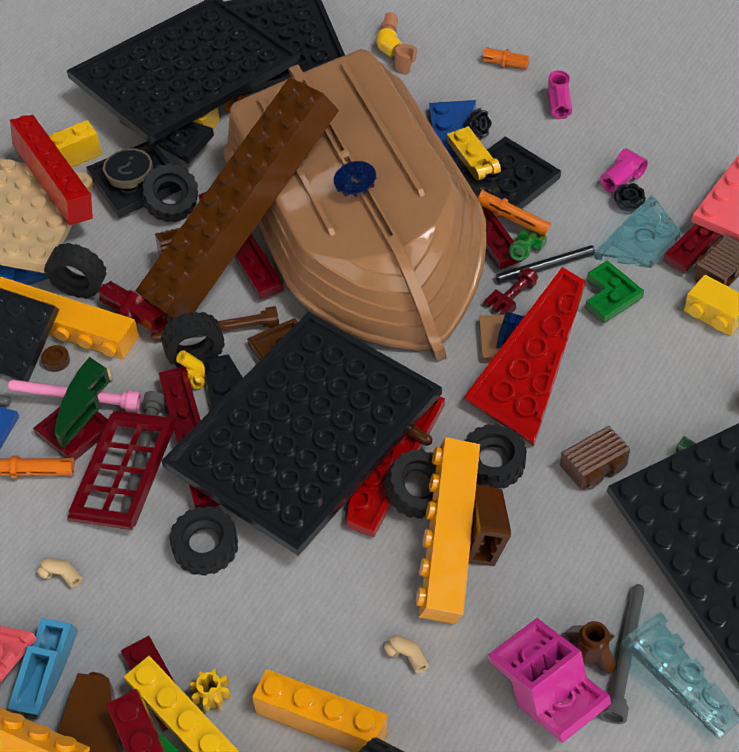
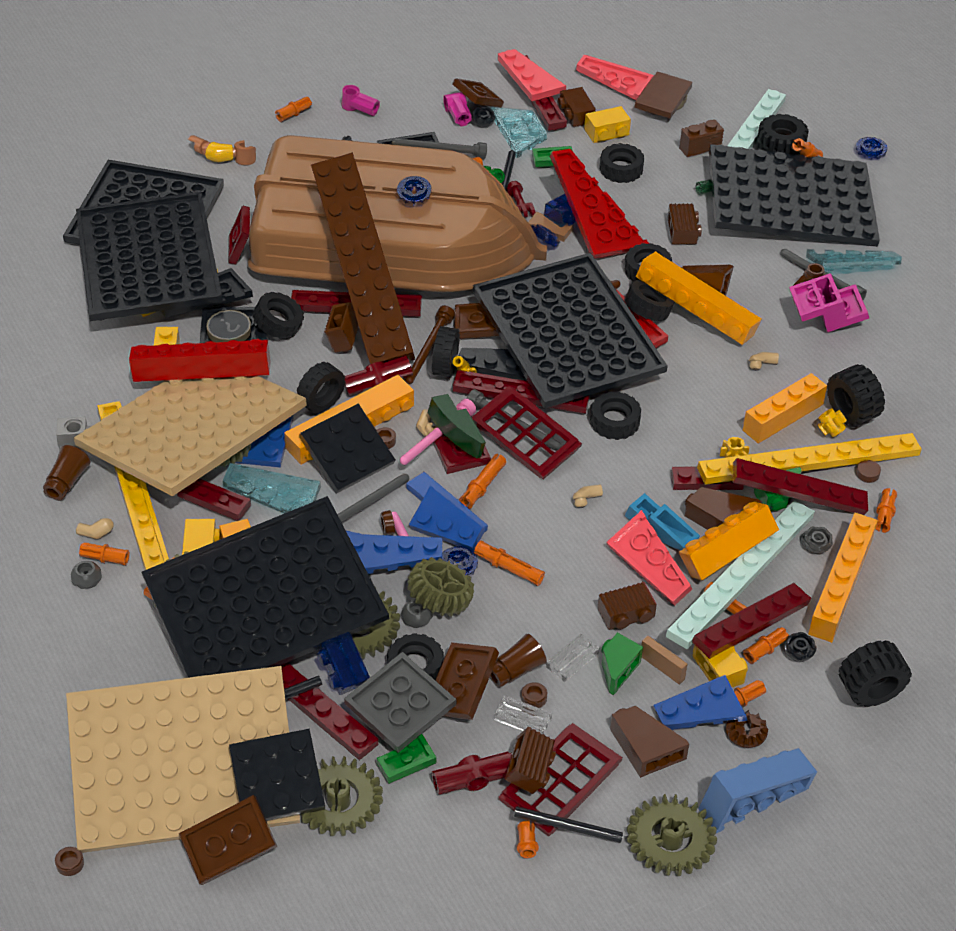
camera: 65 degrees left, 5 degrees down
none -> dark grey piece [392,138,487,159]
none -> reddish brown tile [452,78,504,108]
none -> clear blue gear [531,224,560,247]
none -> black tyre [599,143,644,183]

